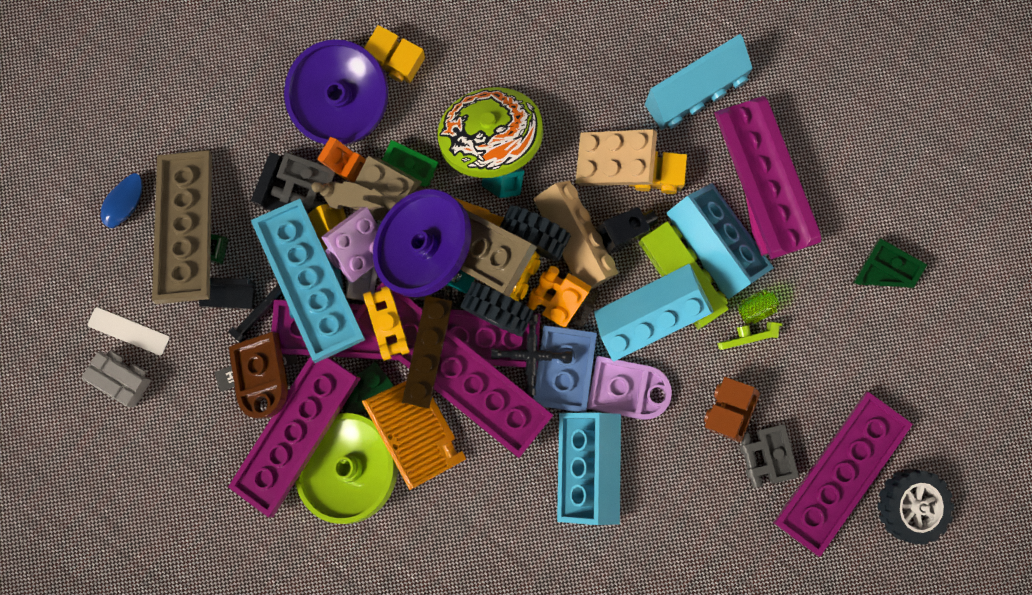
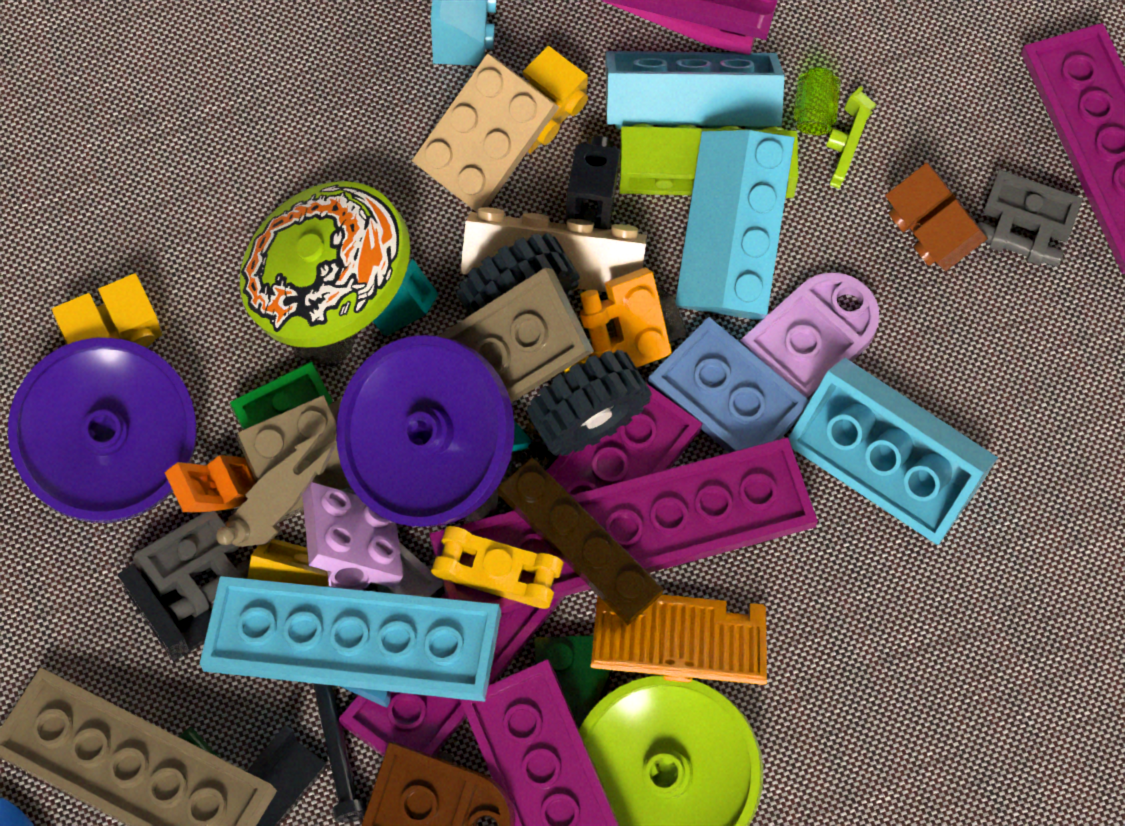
camera: 60 degrees left, 15 degrees down
black piece [491,314,572,396] -> none

